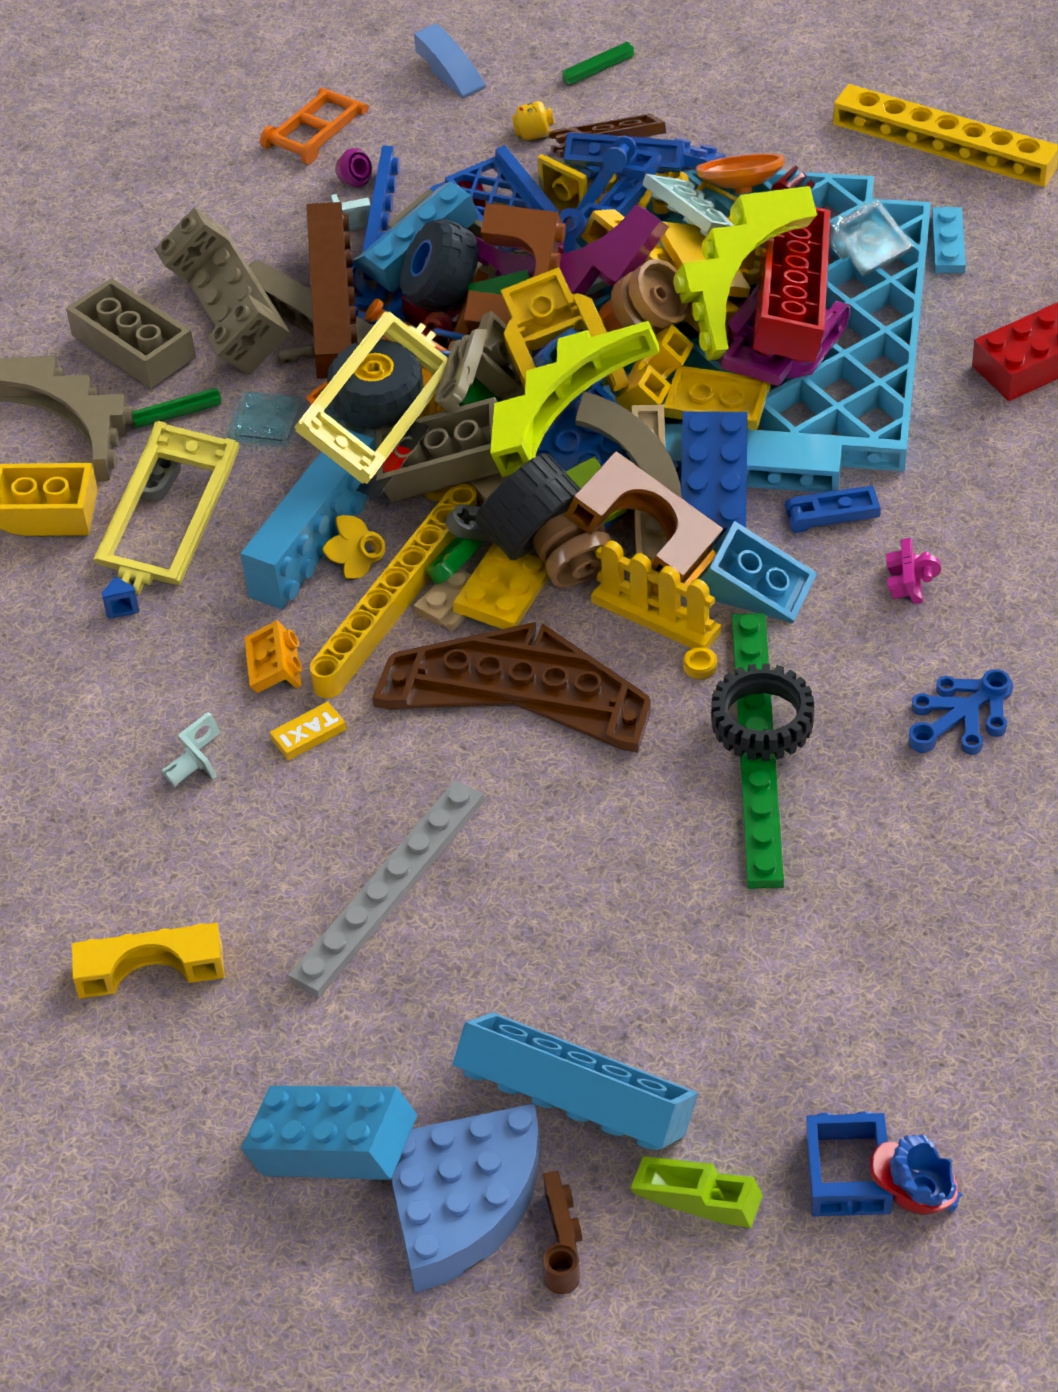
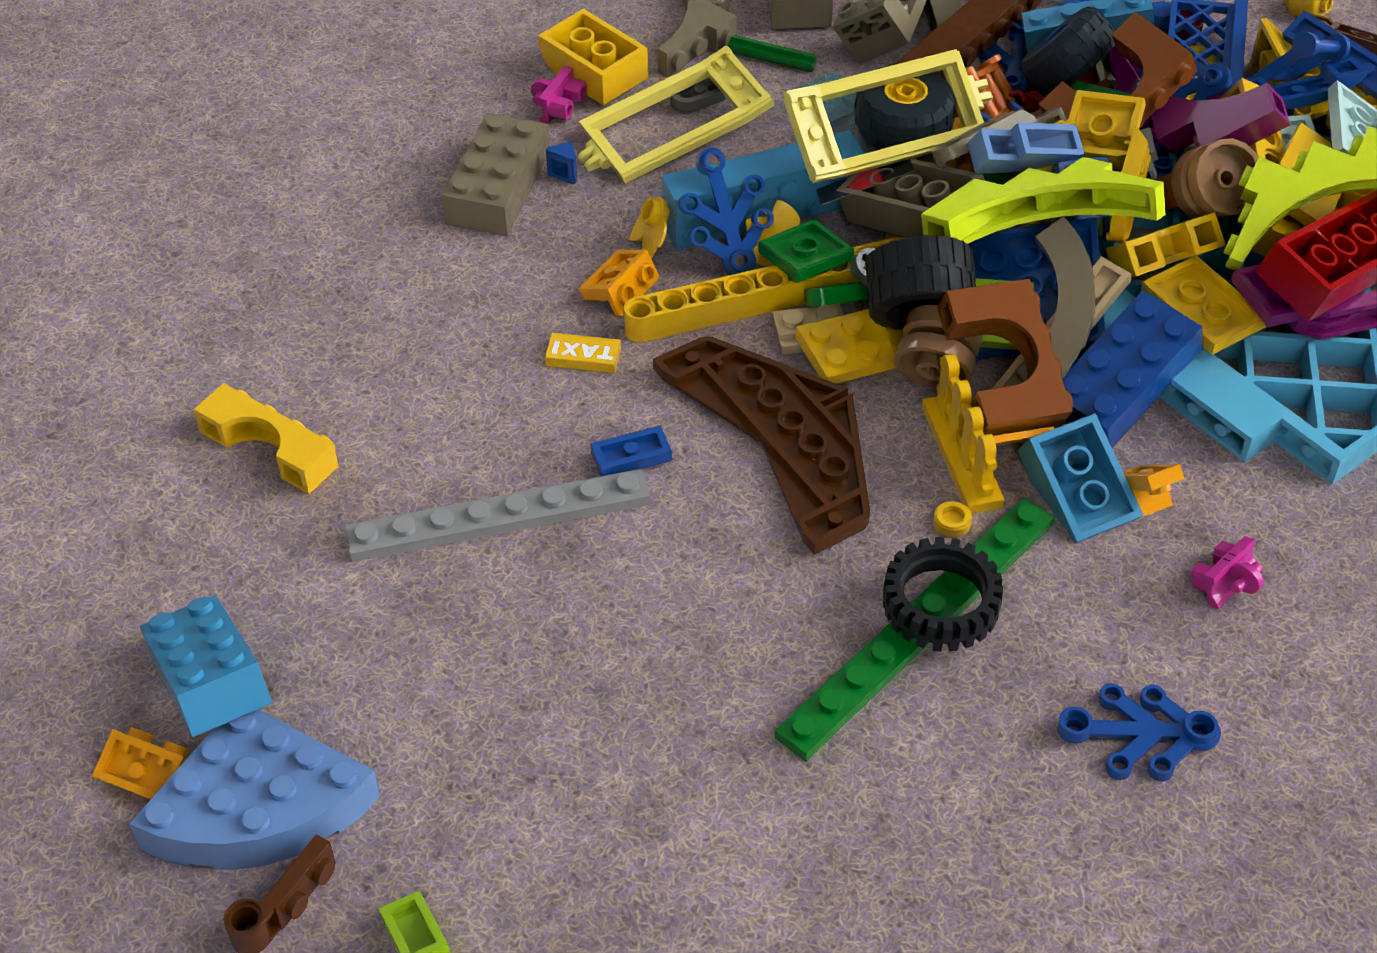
camera: 40 degrees right, 0 degrees up
light aqua bracket [161,712,220,788] -> none
dark azure brick [452,1012,699,1150] -> none
blue plate [784,485,881,533] -> none
none -> light orange bracket [92,727,190,799]
none -> dark tan brick [442,113,549,236]
none -> dark pink hips [531,66,587,124]
none -> blue plate [590,425,672,476]
none -> yellow plate [629,197,670,258]
none -> blue plant [678,147,774,275]
none -> green tile [758,219,854,283]
none -> medium blue slope [967,123,1085,174]
none -> light orange slope [1123,464,1184,517]

